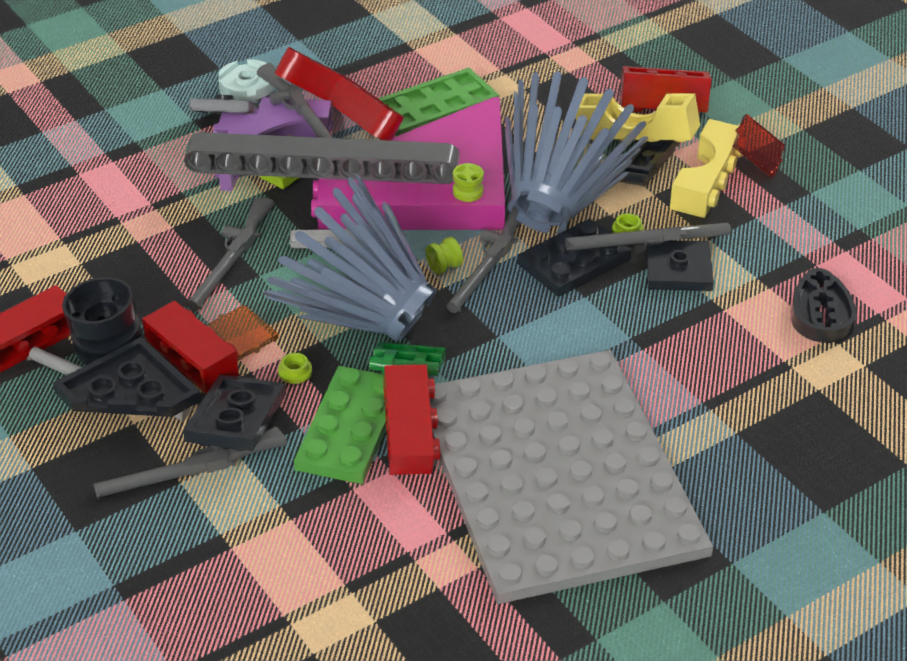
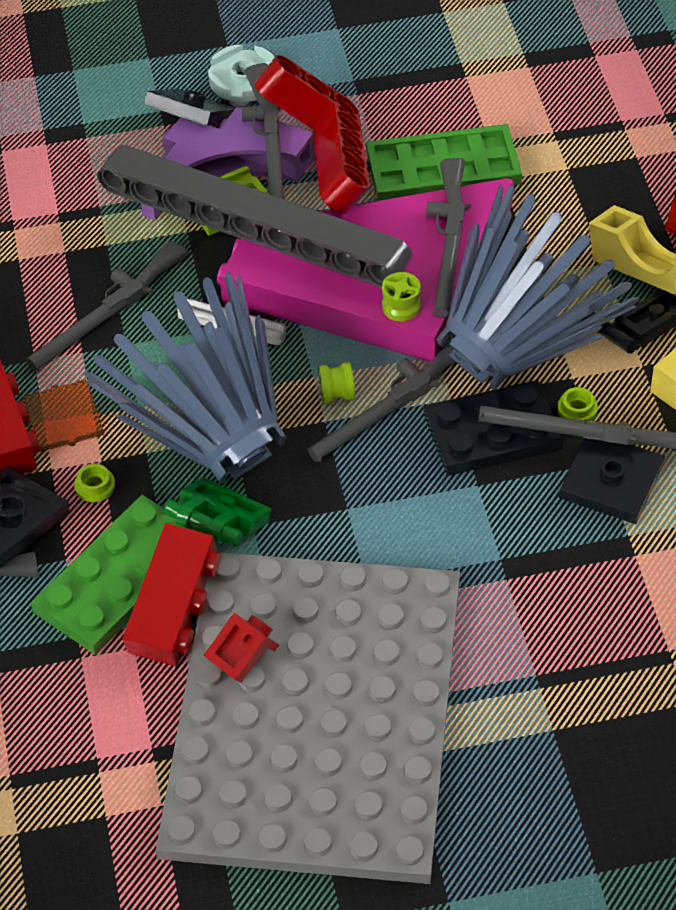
camera: 25 degrees right, 10 degrees up
none -> red bracket [203,613,279,683]
none -> dark grey piece [426,158,471,318]

